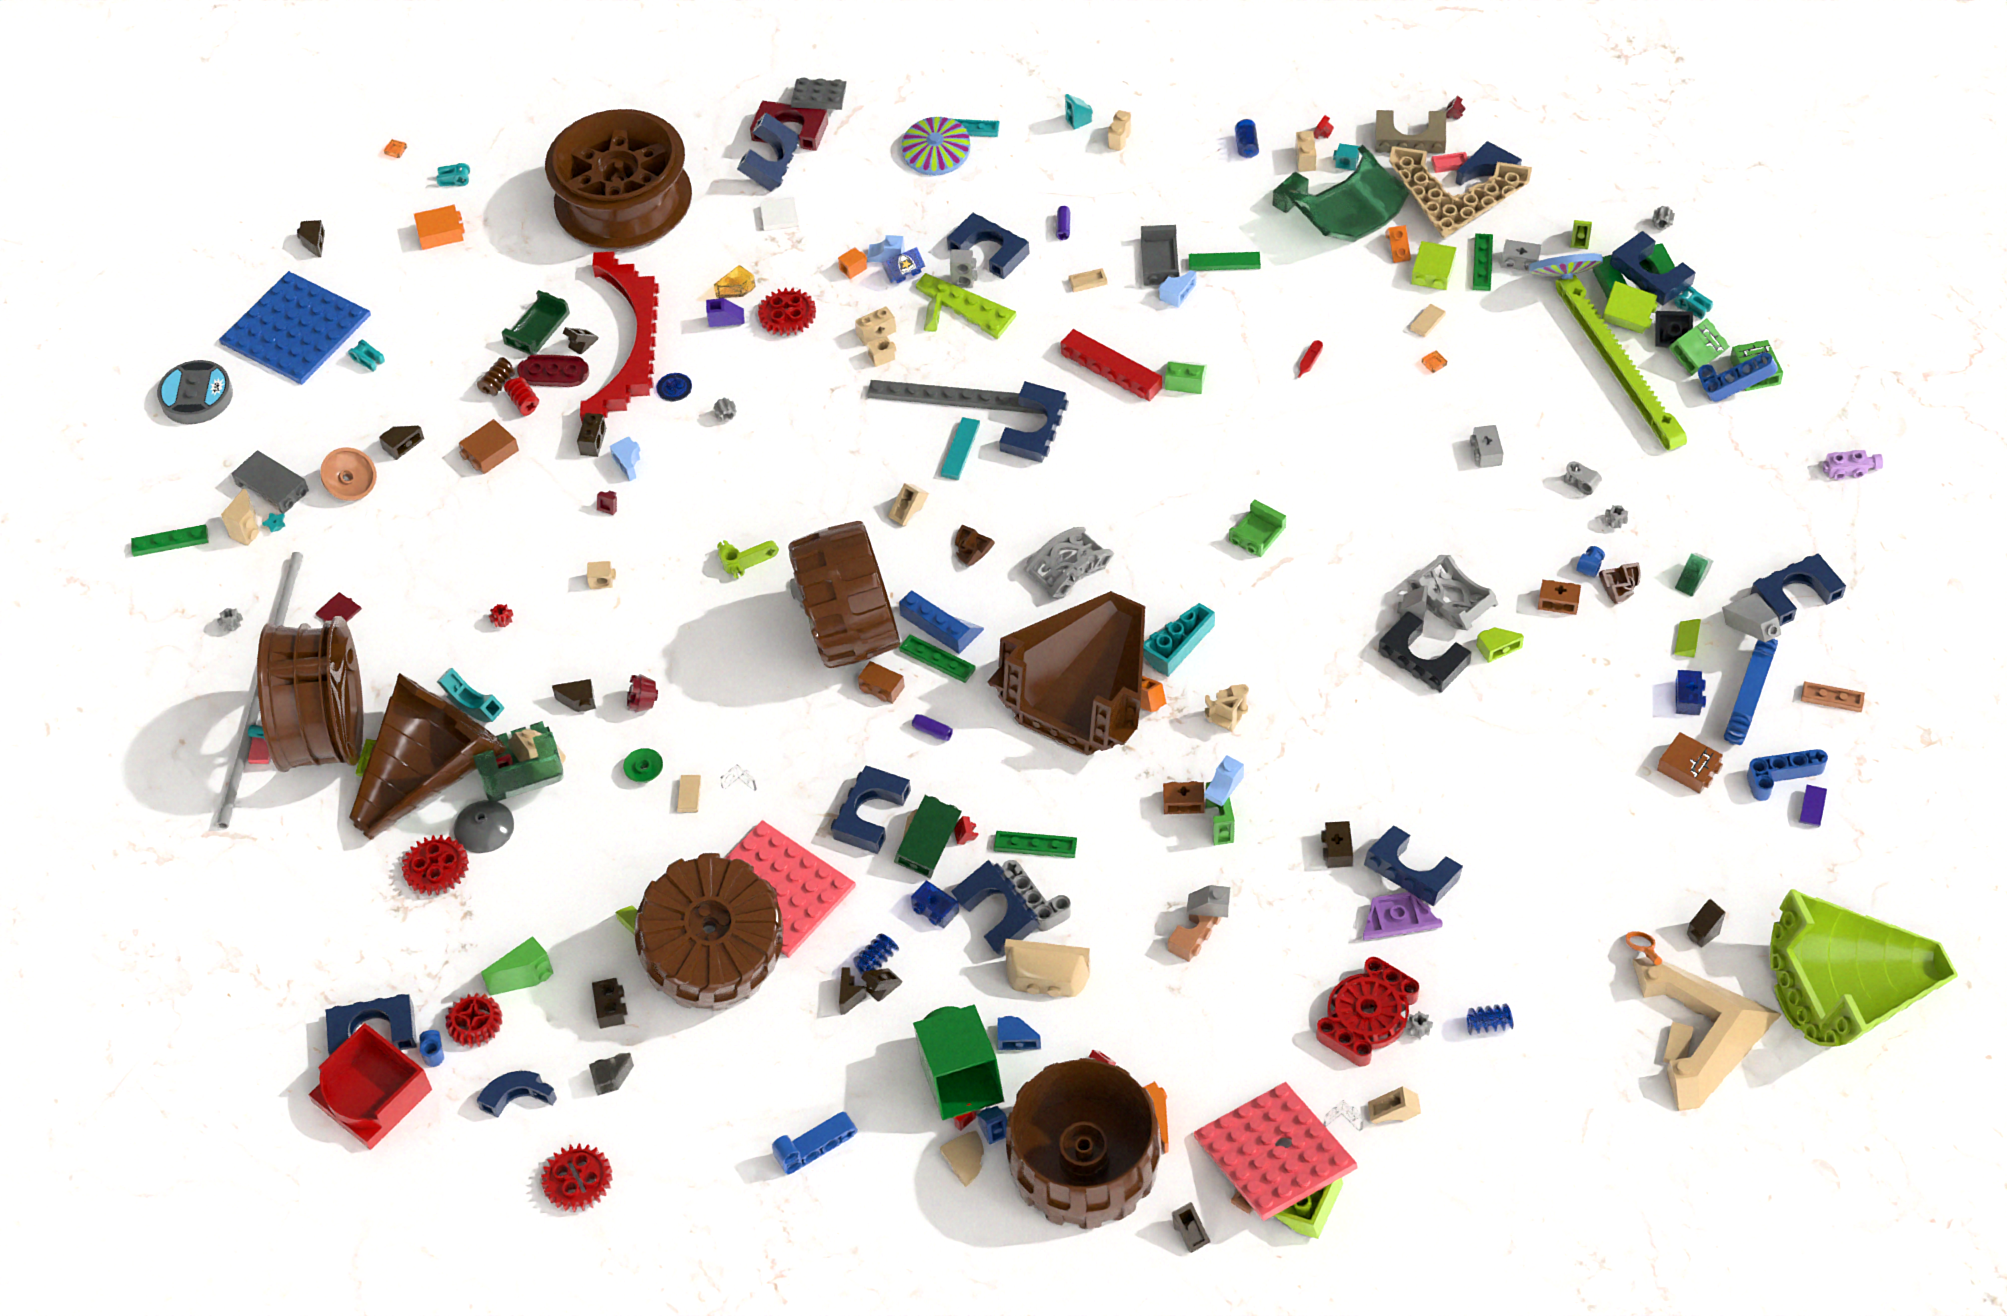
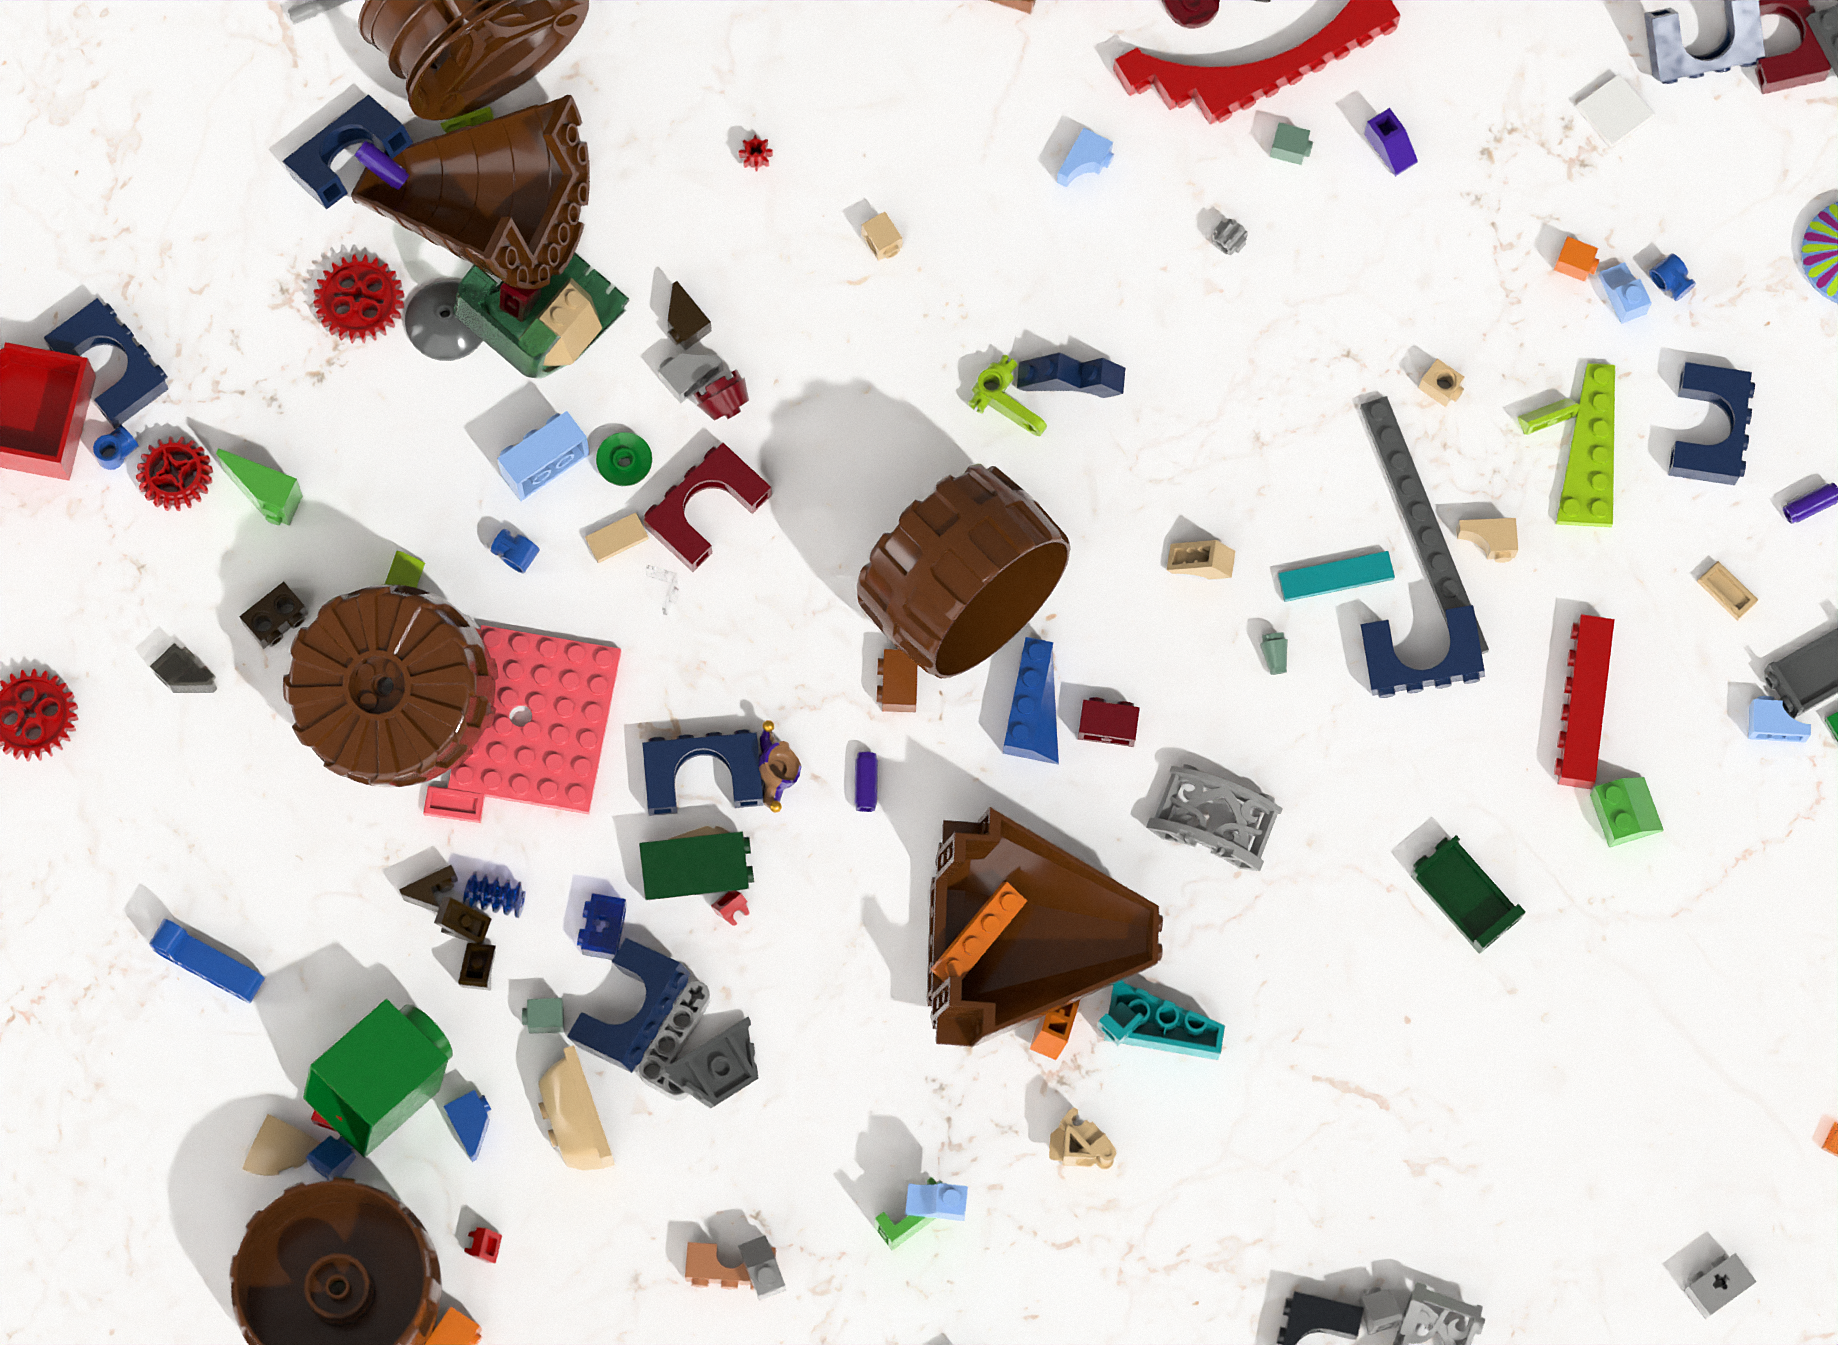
camera: 55 degrees right, 20 degrees up
teal arch [437,668,505,722] -> none
dark blue arch [476,1071,557,1118] -> none
dark brown brick [577,413,607,457] -> none
dark red tile [597,490,617,515] -> none
clear blue piece [656,372,693,402] -> none
clear yellow slope [713,265,756,298] -> none
red gear [758,287,817,336] -> none
tan brick [855,306,897,346] -> none
clear blue brick [882,247,926,284] -> none
green tile [899,634,976,683] -> none
light grey brick [950,249,978,288] -> none
reddish brown brick [955,524,995,566] -> none
green tile [994,830,1078,858] -> none
dark orange brick [1163,781,1205,814] -> none
bright green panel [1229,499,1287,557] -> none
red piece [1297,340,1323,378] -> none
none -> dark blue arch [282,94,413,210]
none -> dark purple piece [354,140,410,190]
none -> coral tile [423,786,485,823]
none -> dark brown slope [458,942,496,991]
none -> blue piece [490,529,540,574]
none -> light blue brick [497,411,590,502]
none -> sand green brick [522,998,564,1034]
none -> dark red arch [644,442,772,573]
none -> light grey slope [658,353,724,404]
none -> dark grey wing [660,1017,759,1109]
none -> medium nougat piece [759,720,802,813]
none -> orange plate [930,882,1027,982]
none -> dark blue arch [1017,352,1126,399]
none -> dark red brick [1077,697,1140,747]
none -> teal panel [1097,1002,1144,1046]
none -> sand green cone [1260,632,1288,675]
none -> sand green brick [1270,122,1314,166]
none -> dark green panel [1411,835,1526,955]
none -> tan arch [1456,518,1519,563]
none -> blue piece [1649,253,1696,301]

